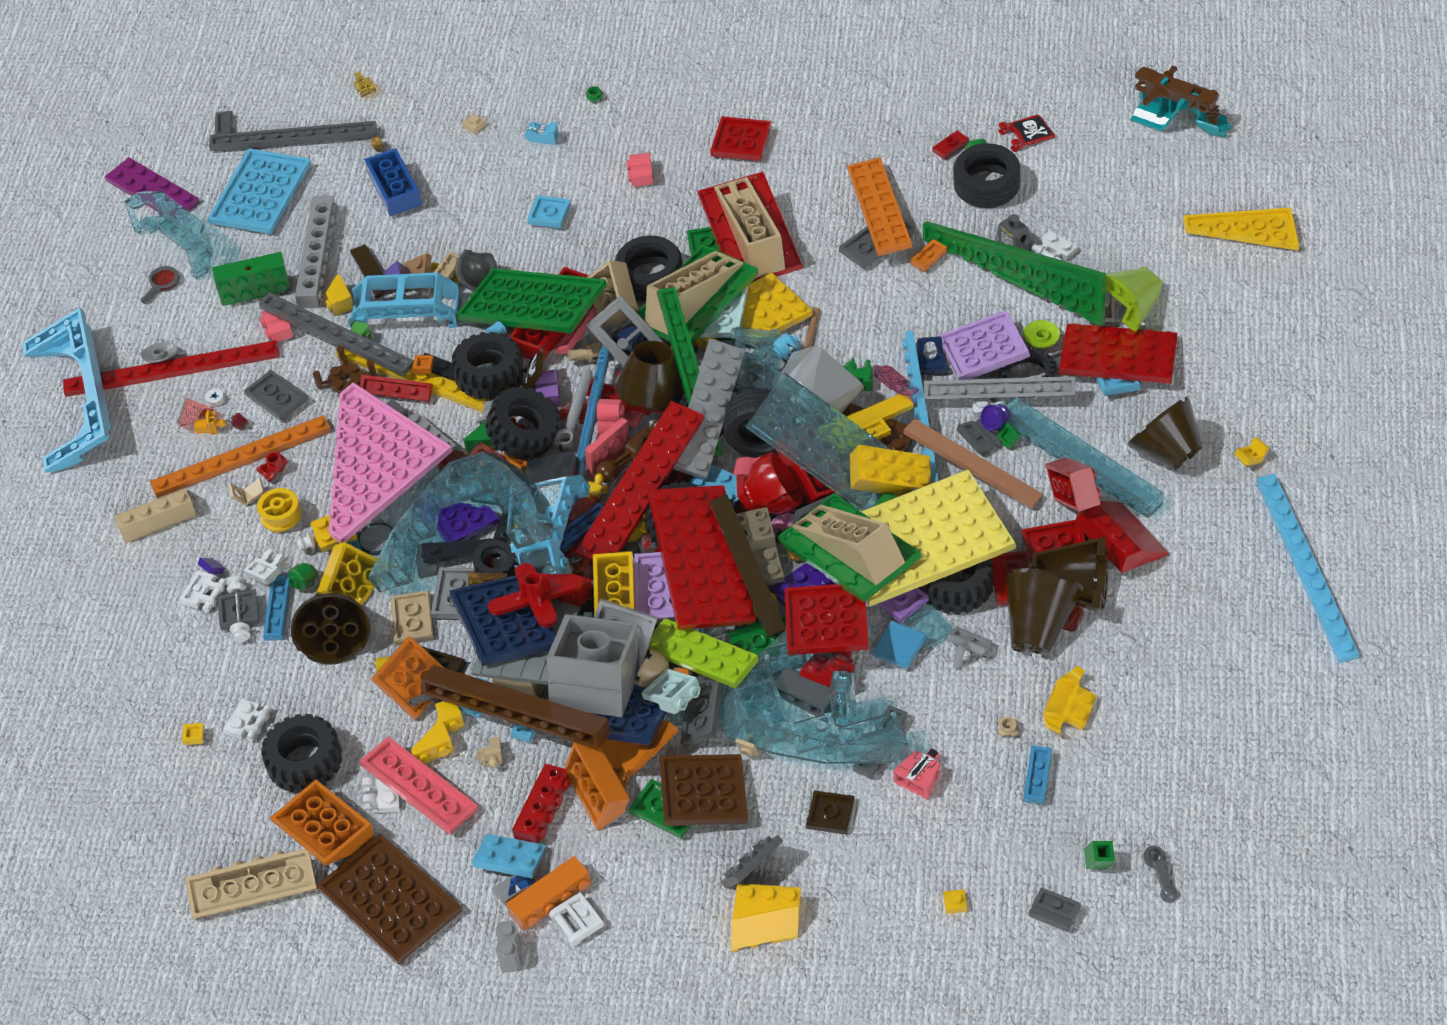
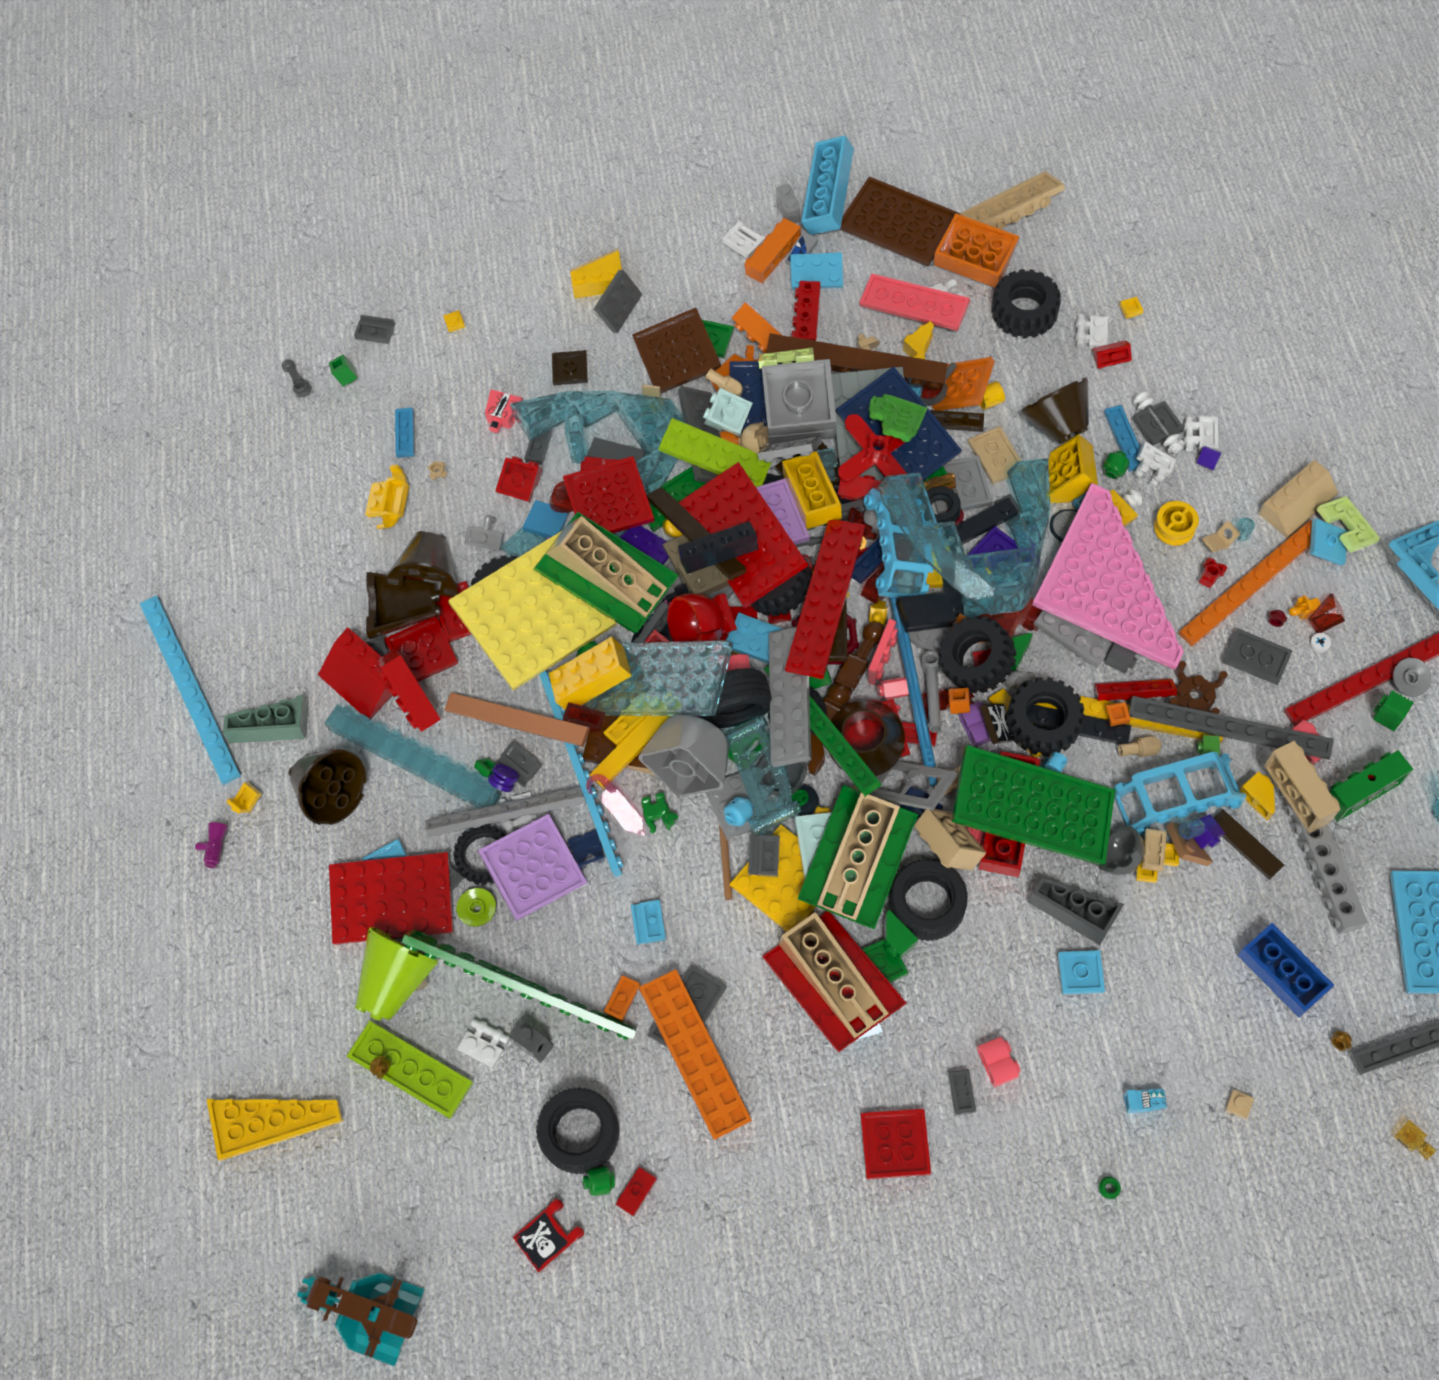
camera: 165 degrees right, 15 degrees up
none -> magenta piece [195,822,228,868]
none -> sand green wedge [223,694,308,744]
none -> lime plate [346,1021,473,1120]
none -> pearl gold plate [370,1056,390,1079]
none -> red plate [495,456,543,503]
none -> clear red cap [549,481,573,513]
none -> clear red slope [563,702,605,732]
none -> medium azure plate [631,900,666,945]
none -> black brick [678,521,758,574]
none -> tan arm [705,368,743,396]
none -> dark grey plate [748,834,780,877]
none -> yellowish green plate [759,348,814,369]
none -> medium azure brick [801,135,854,235]
none -> bright green plate [869,394,927,442]
none -> green slope [884,910,918,961]
none -> dark grey plate [948,1069,977,1116]
none -> orange plate [949,688,970,714]
none -> dark grey wedge [1028,877,1124,945]
none -> red slope [1093,340,1132,369]
none -> tan arm [1118,736,1162,757]
none -> clear light blue gear [1178,818,1205,840]
none -> clear light blue gear [1236,518,1255,541]
none -> tan brick [1264,741,1340,833]
none -> medium azure plate [1310,518,1347,566]
none -> yellowish green plate [1317,496,1380,553]
none -> green brick [1373,691,1413,731]

